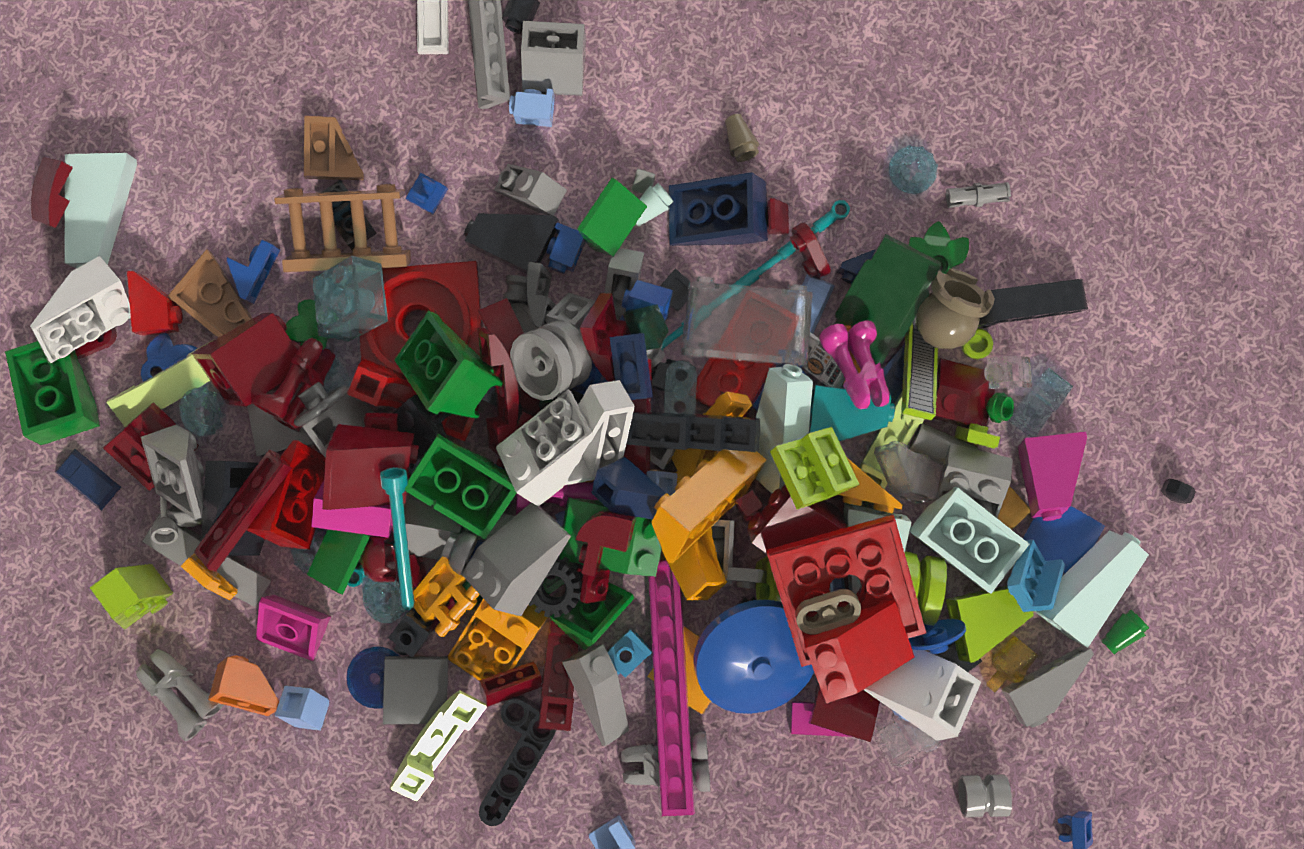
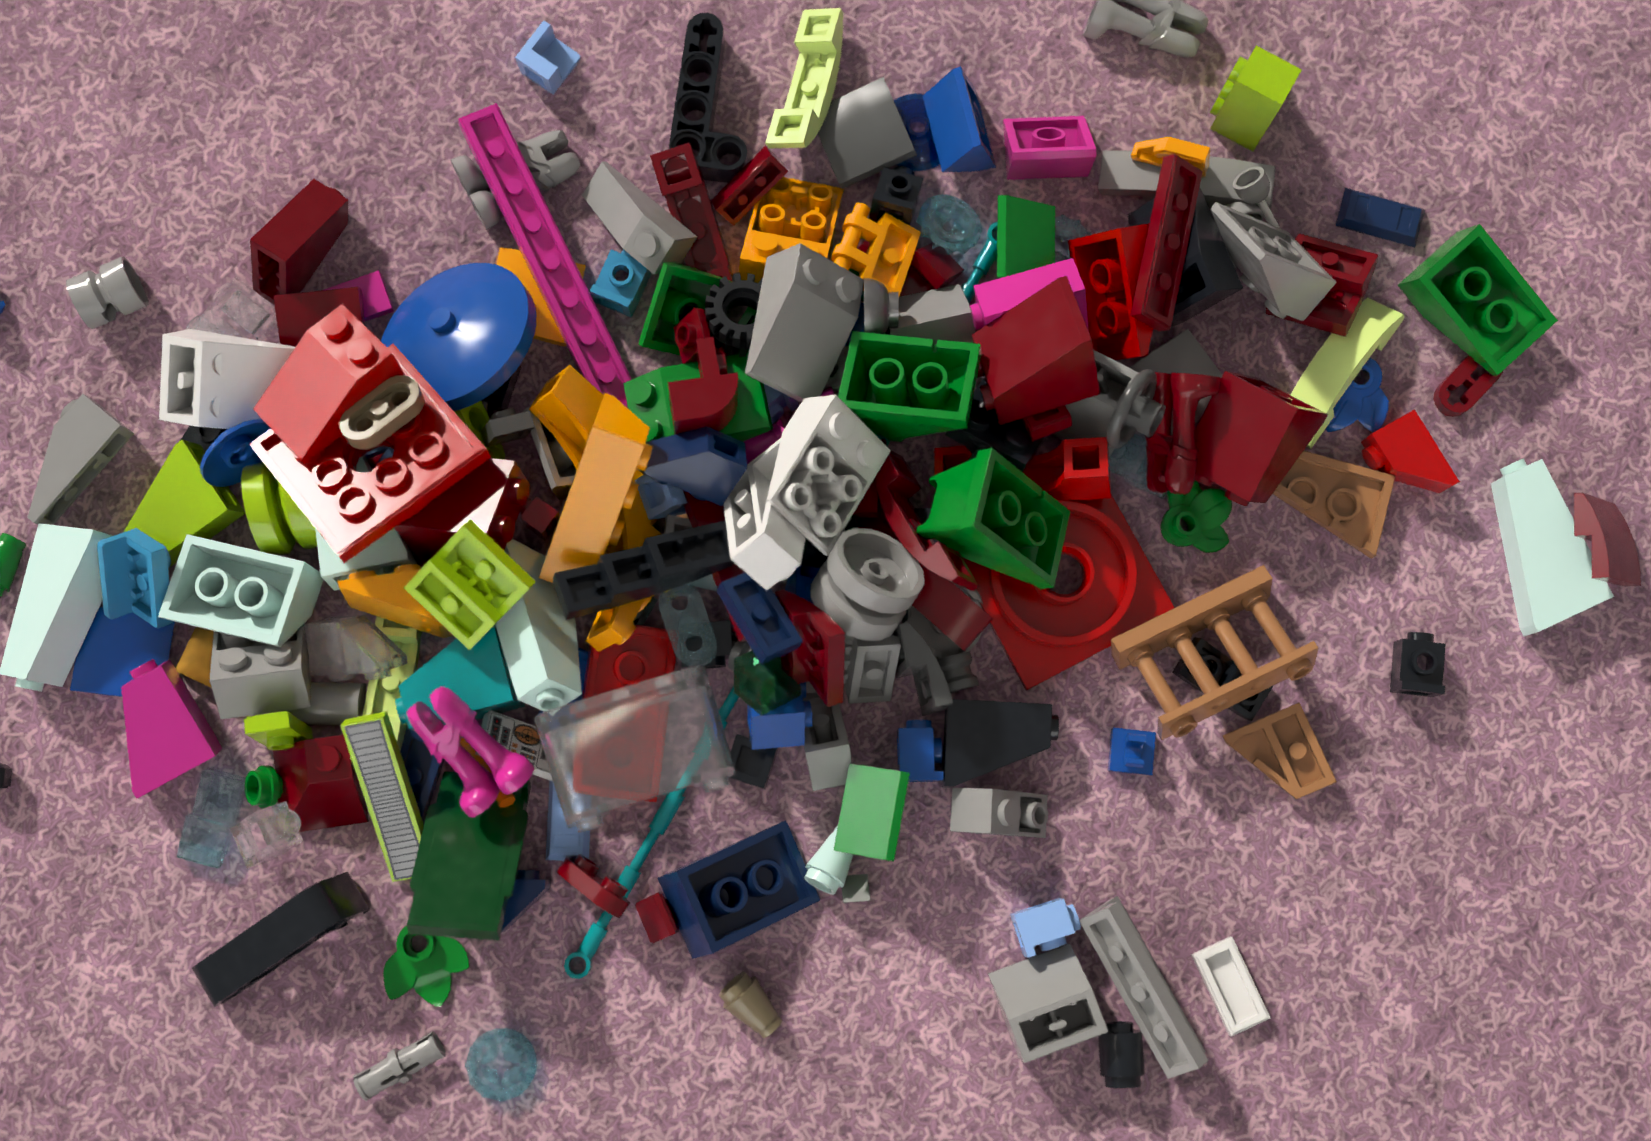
camera: 155 degrees right, 5 degrees down
white slope [30,256,131,363] -> none
clear light blue gear [179,387,226,436] -> none
orange slope [208,655,279,716] -> none
blue slope [226,240,280,304] -> none
light blue panel [275,686,329,731] -> none
clear light blue brick [313,256,388,342] -> none
dark red hair [360,535,396,582] -> none
teal piece [380,468,414,610] -> none
dark tan tile [916,269,995,350] -> none
lime tile [961,328,993,359] -> none
clear yellow piece [985,635,1038,693] -> none
none -> dark red slope [250,179,349,305]
none -> blue slope [923,66,996,172]
none -> black brick [1390,632,1446,697]

